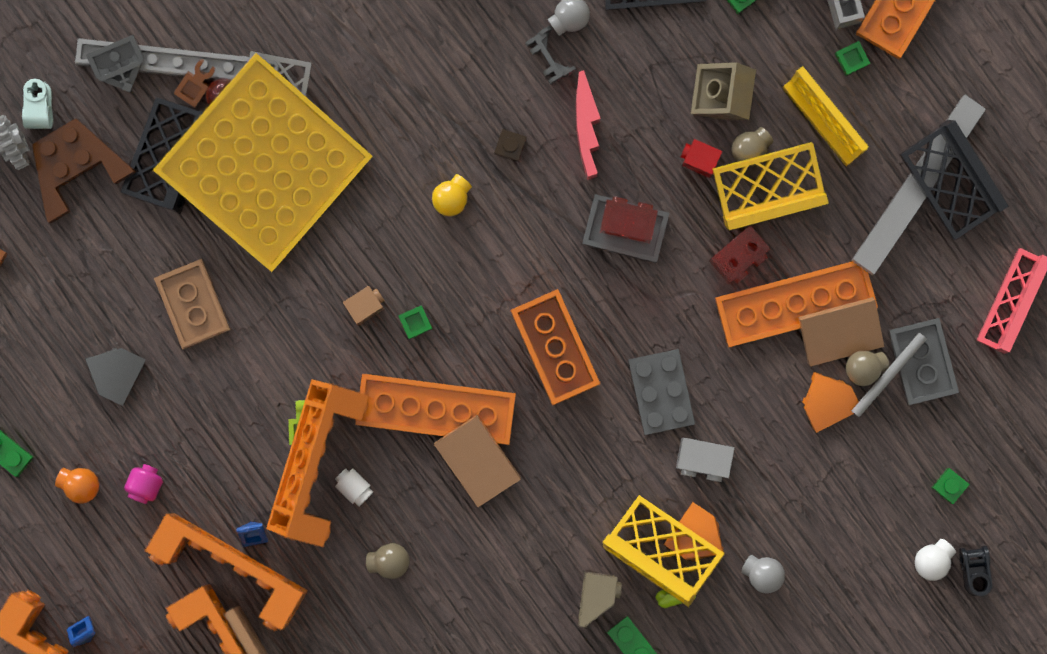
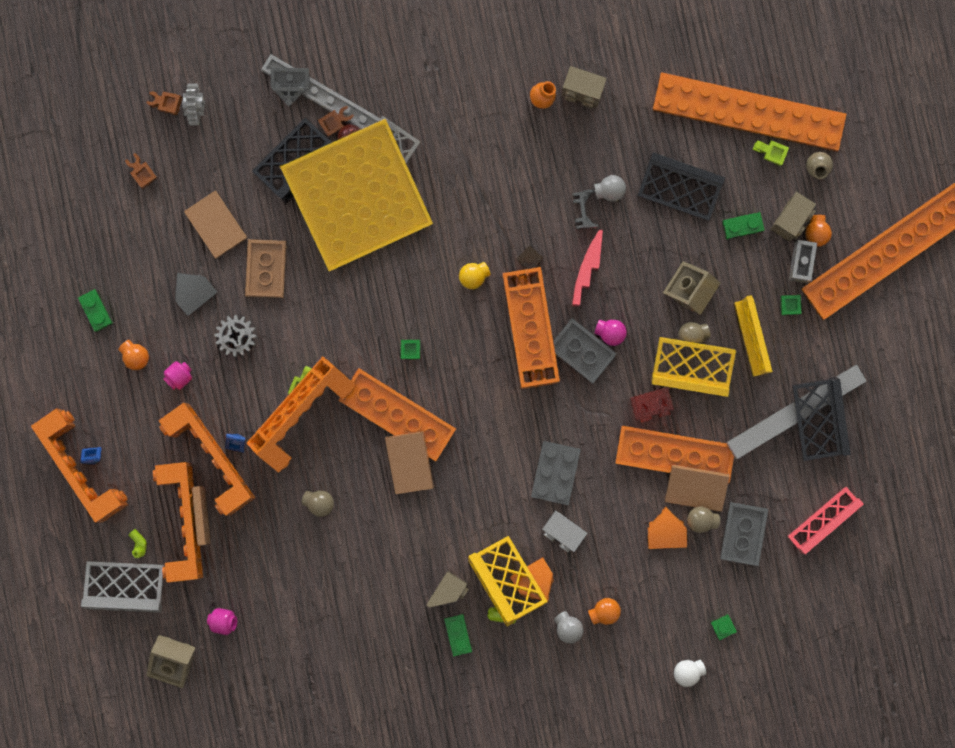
camera: 30 degrees right, 0 degrees up
light aqua piece [22,79,53,129] -> none
reddish brown wing [32,118,136,223] -> none
white brick [335,469,373,506] -> none
medium nougat brick [343,286,385,326] -> none
orange brick [511,289,600,406] -> none
clear red brick [599,197,658,244] -> none
red brick [680,139,722,178] -> none
light grey bar [852,333,927,417] -> none
black piece [959,545,992,596] -> none
none -> medium nougat tile [184,190,247,259]
none -> light grey gear [214,315,257,357]
none -> orange plate [502,267,560,389]
none -> orange piece [588,598,621,625]
none -> dark pink piece [594,319,627,346]

